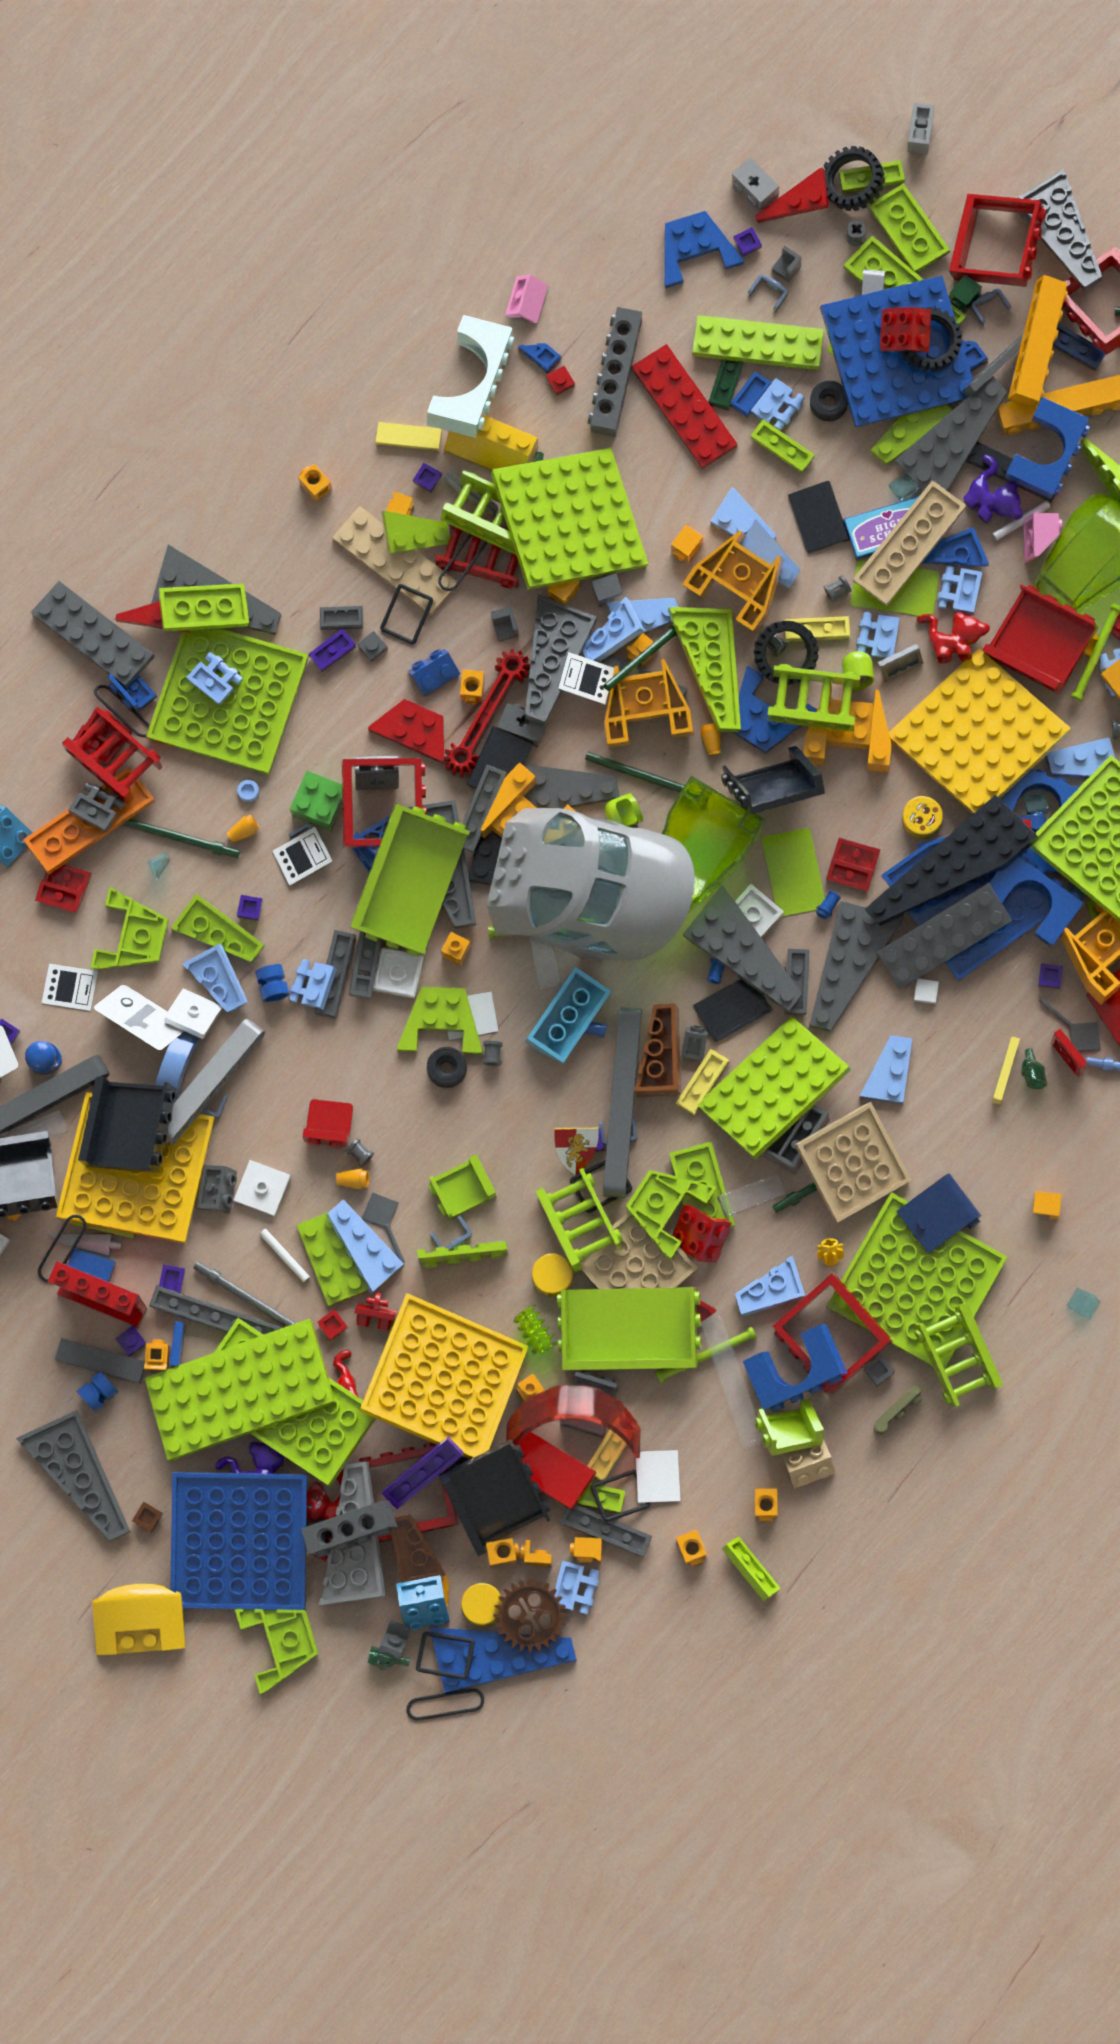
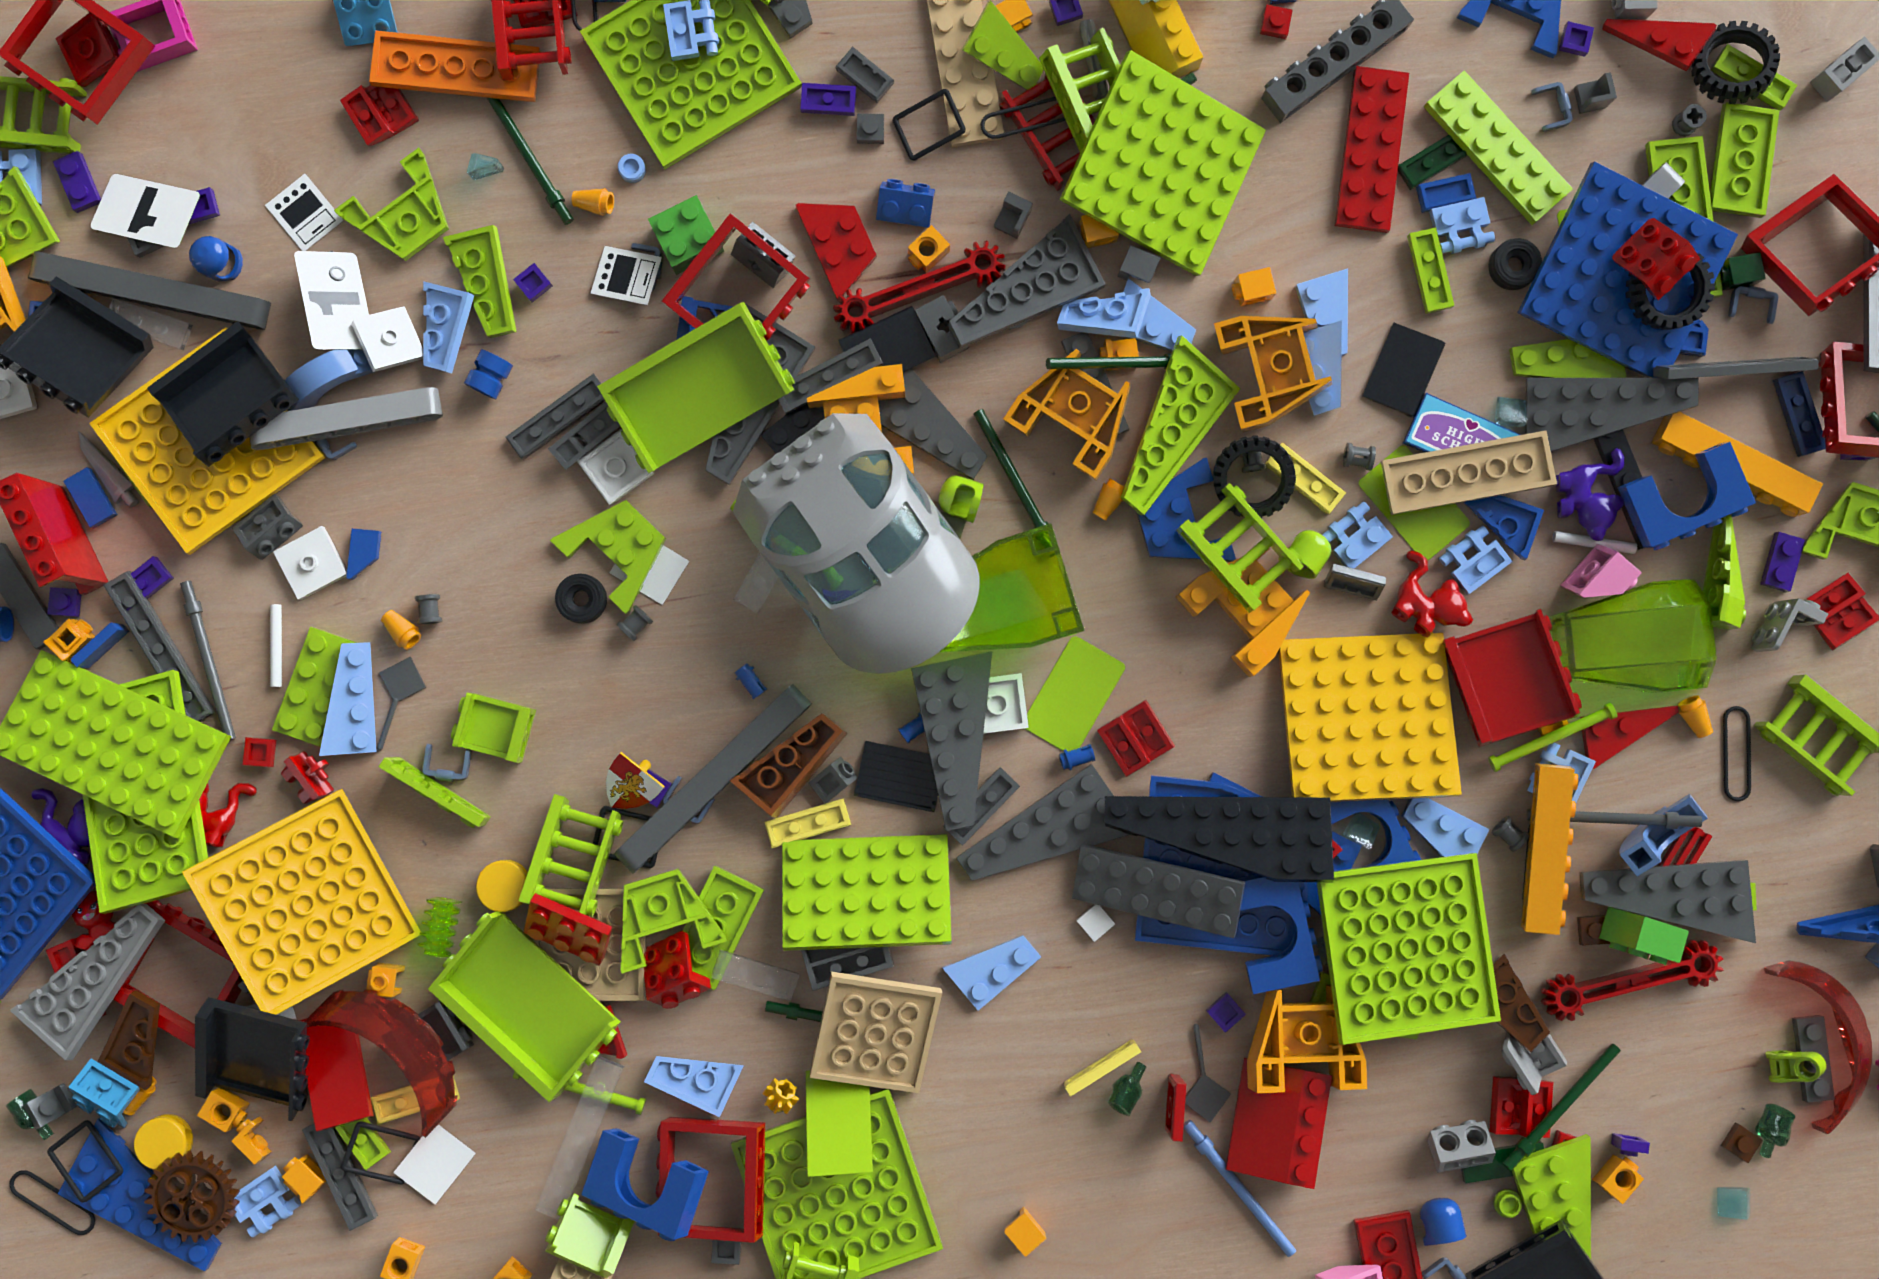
camera: 30 degrees right, 10 degrees up
black piece [38,1215,87,1282] -> none
dark grey plate [68,782,125,833] -> none
light blue plate [289,959,337,1010] -> none
dark grey brick [301,1501,397,1558] -> none
red bracket [303,1099,353,1149] -> none
dark purple plate [382,1436,464,1510] -> none
light orange brick [441,932,471,966] -> none
medium azure slope [525,967,611,1063] -> none
white sticker [559,652,614,704] -> none
black panel [721,746,825,815] -> none
dark blue door [896,1173,982,1254] -> none
yellow head [902,796,943,839] -> none
light orange brick [1008,275,1068,406] -> none
none -> blue tile [346,528,382,580]
none -> red plate [523,893,612,966]
none -> lime sticker [805,1070,873,1177]

